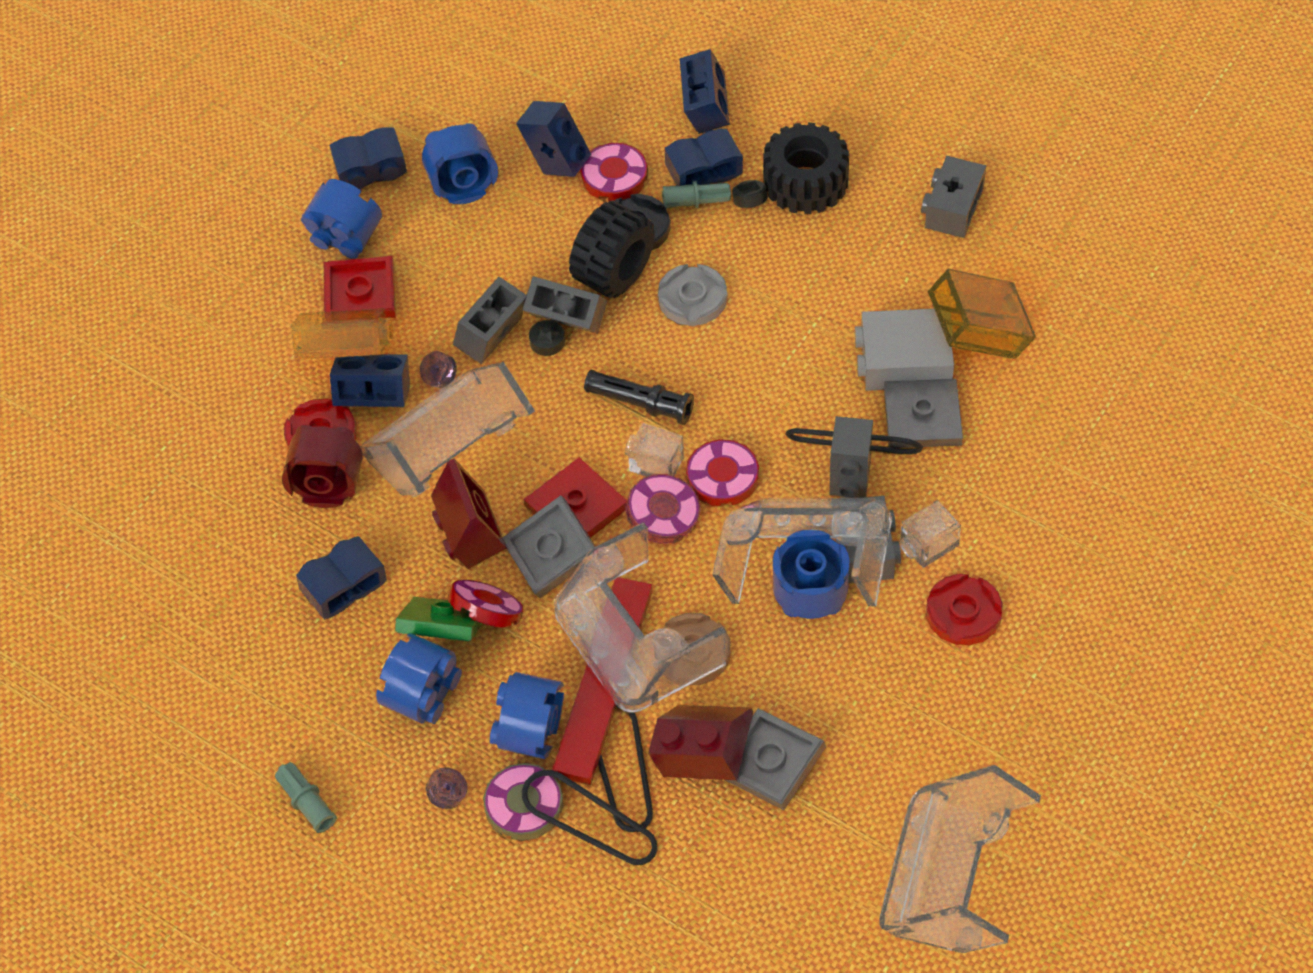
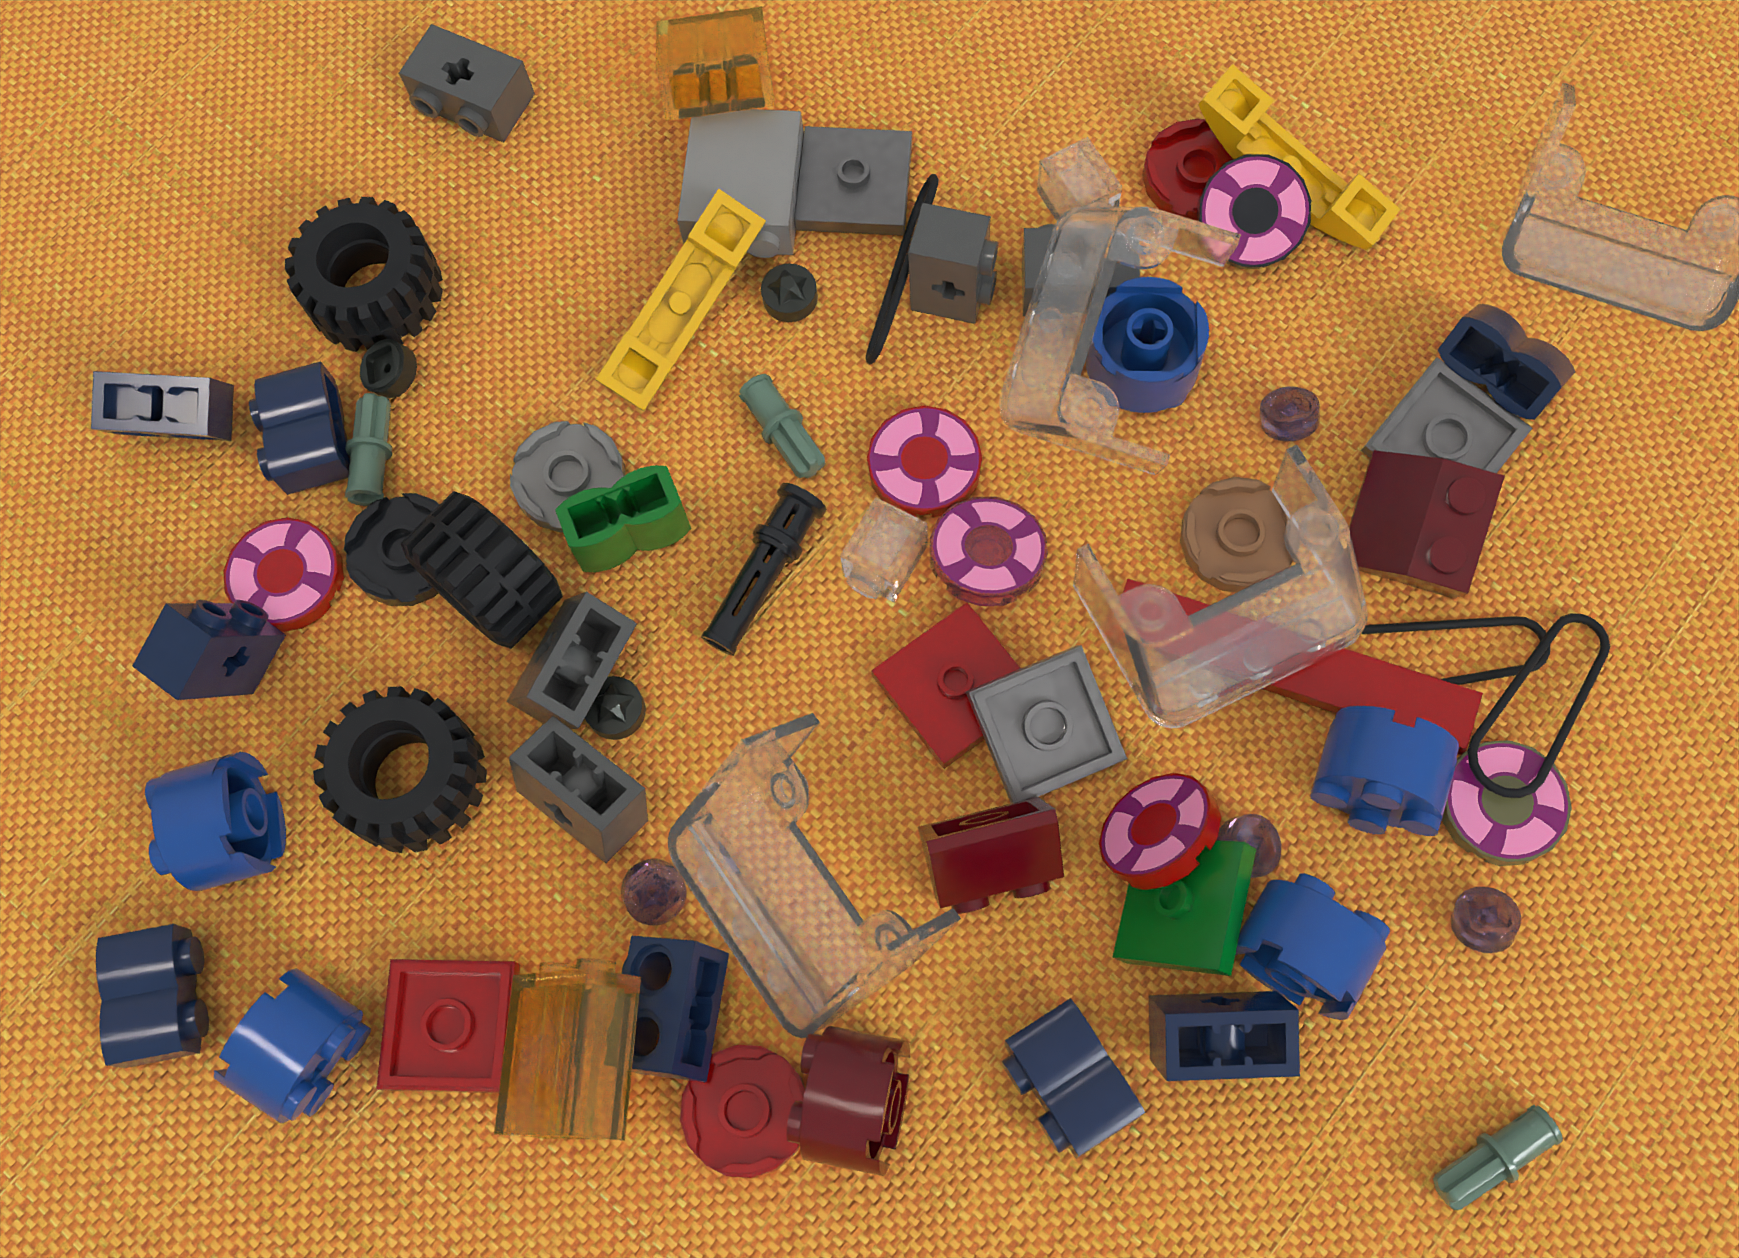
camera: 80 degrees left, 15 degrees up
none -> black tyre [313,686,487,853]
none -> green brick [555,465,691,572]
none -> yellow slope [596,188,766,411]
none -> sand green axle [739,374,825,479]
none -> pearl dark grey tile [761,264,818,322]
none -> brick [1149,991,1300,1081]
none -> tile [1197,154,1312,269]
none -> yellow slope [1198,64,1401,251]
none -> tile [1217,814,1282,878]
none -> tile [1260,386,1320,441]
none -> dark blue brick [1438,304,1575,420]

